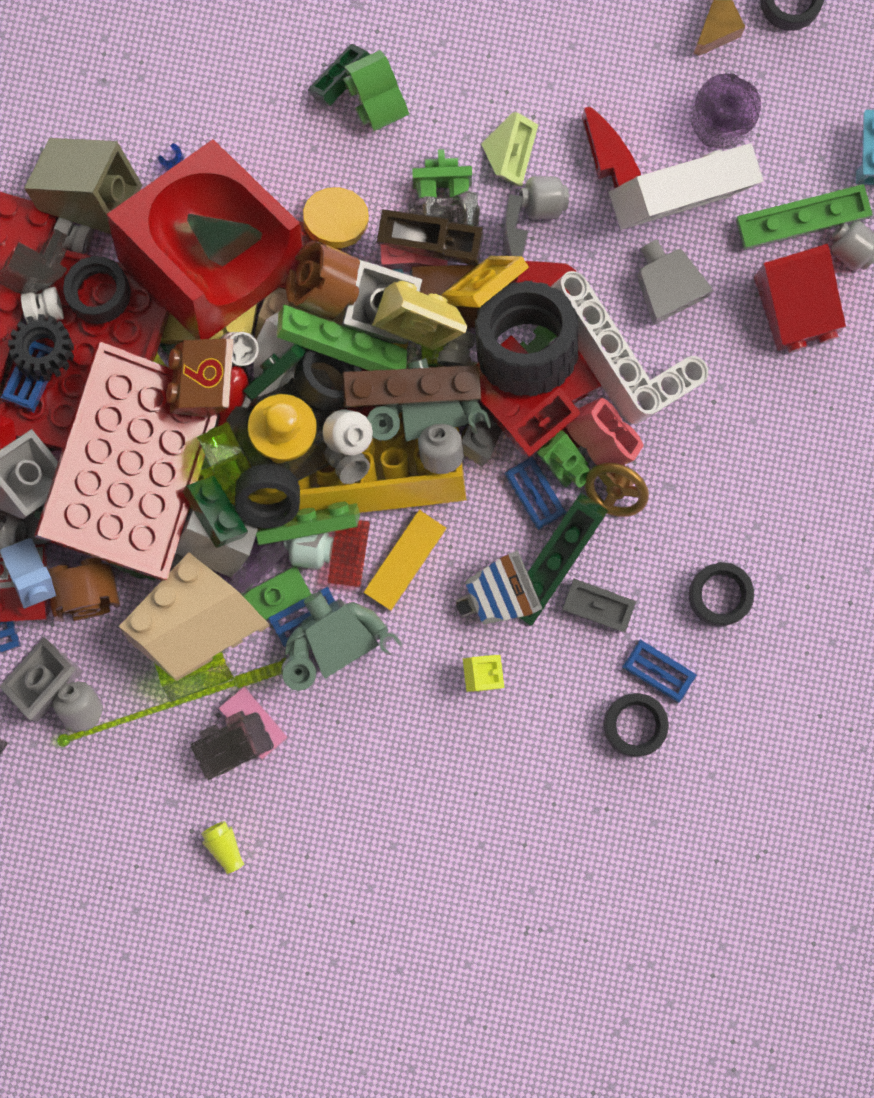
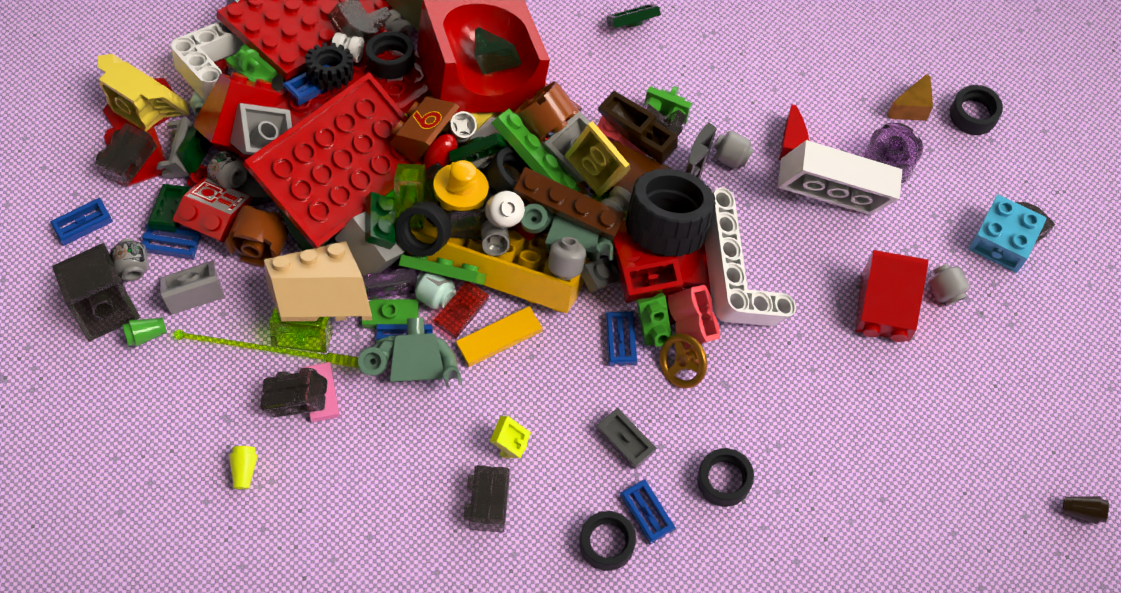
camera: 30 degrees right, 20 degrees down
light blue bracket [0,538,56,608] -> none
light grey head [53,681,103,732] -> none
yellow tile [303,187,369,248] -> none
bright green brick [343,50,409,131] -> none
yellow tile [441,256,529,308] -> none
torso [456,550,542,625] -> none
yellowish green slope [481,112,538,187] -> none
dark green slope [518,493,609,626] -> none
light grey torso [637,240,713,325] -> none
bright green plate [736,184,873,250] -> none
none -> bright green cone [122,317,167,347]
none -> clear smoke brick [464,465,510,533]

